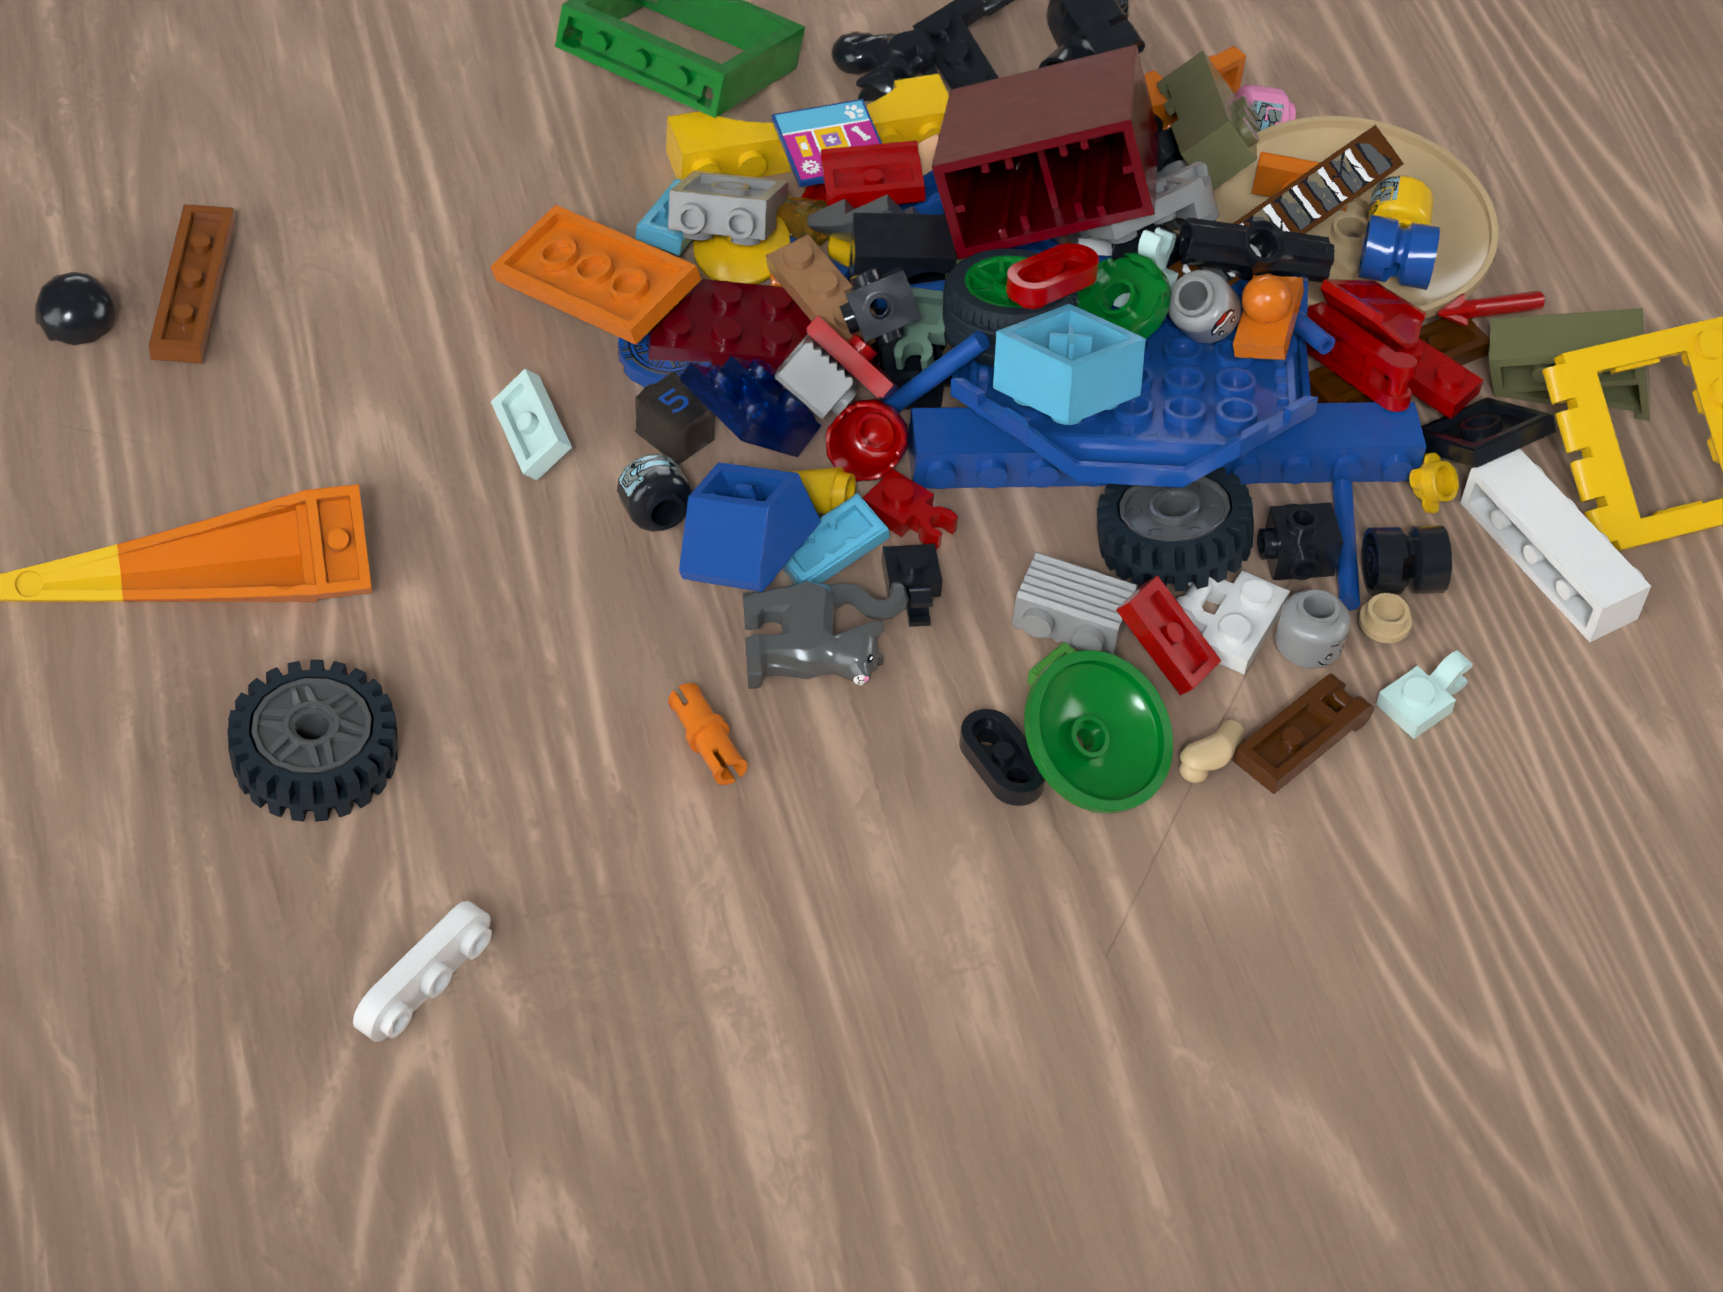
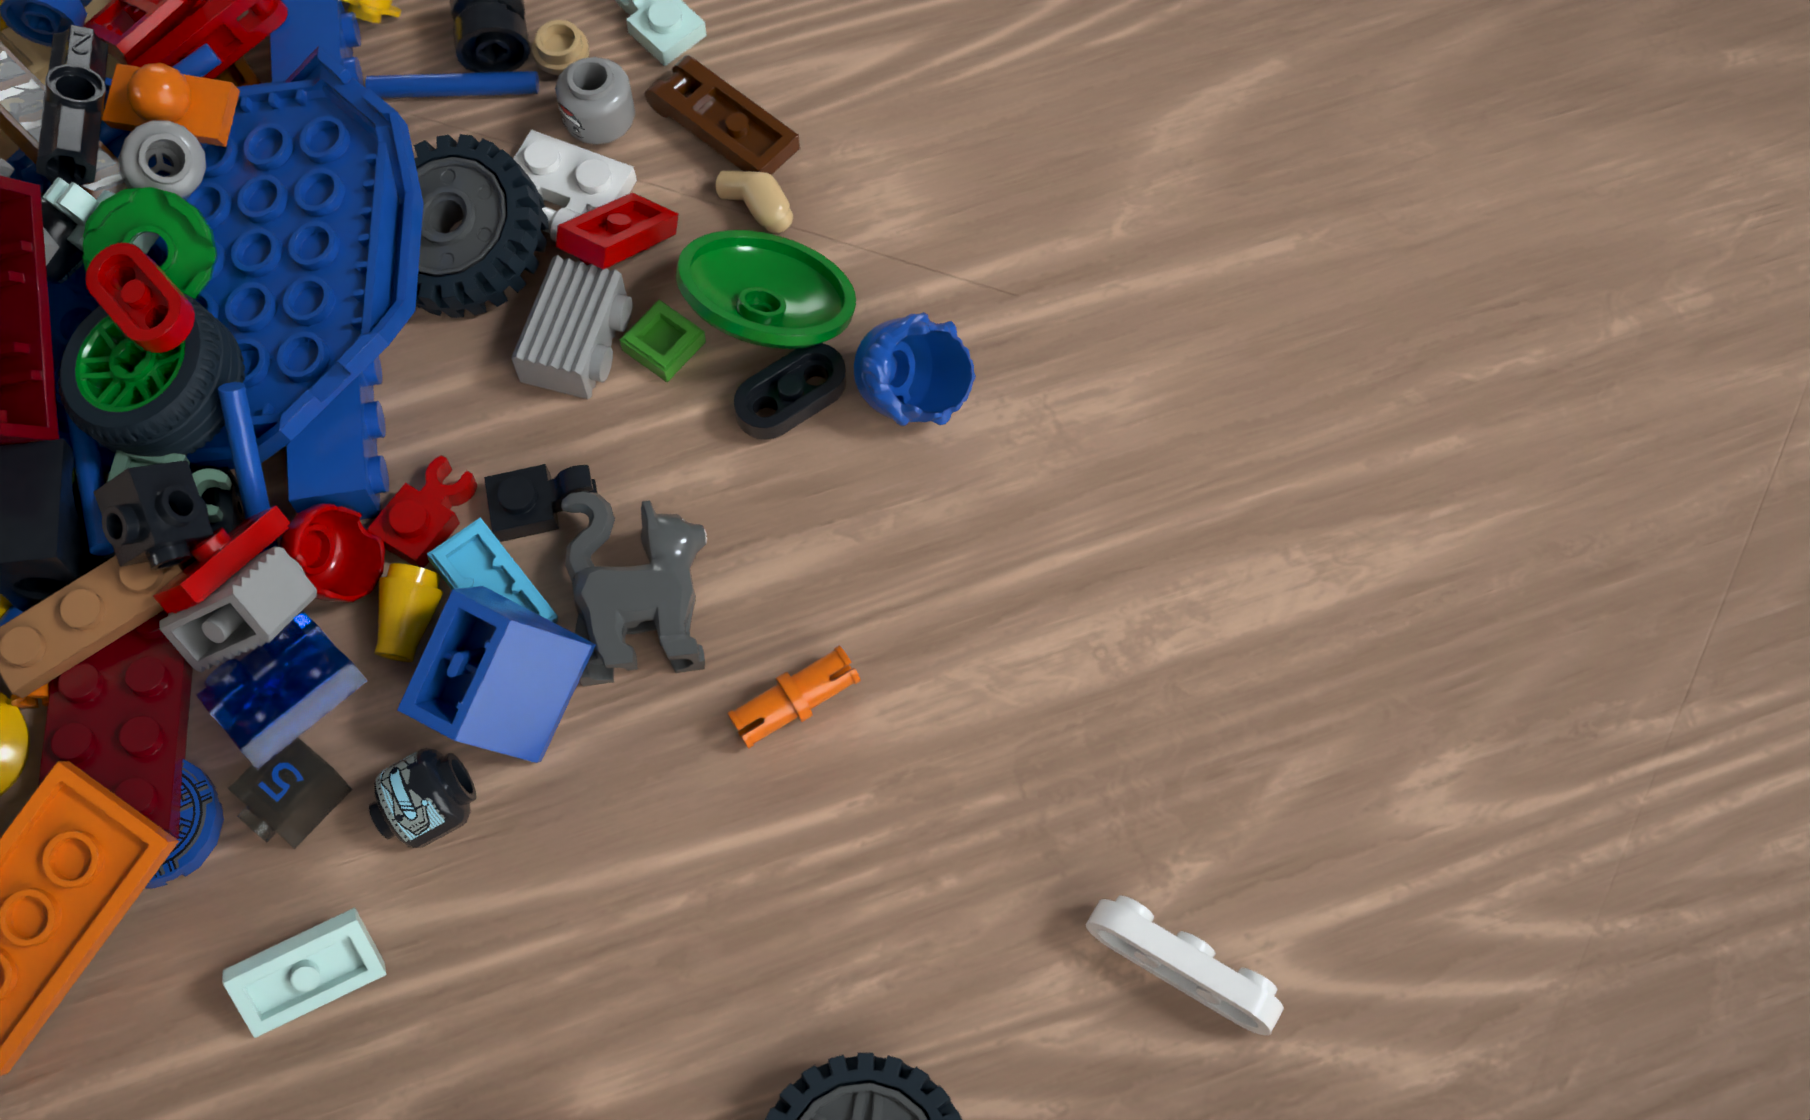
camera: 90 degrees left, 15 degrees up
medium azure brick [993,304,1146,425] -> none
black brick [1257,502,1344,580] -> none
none -> blue hair [854,312,976,426]

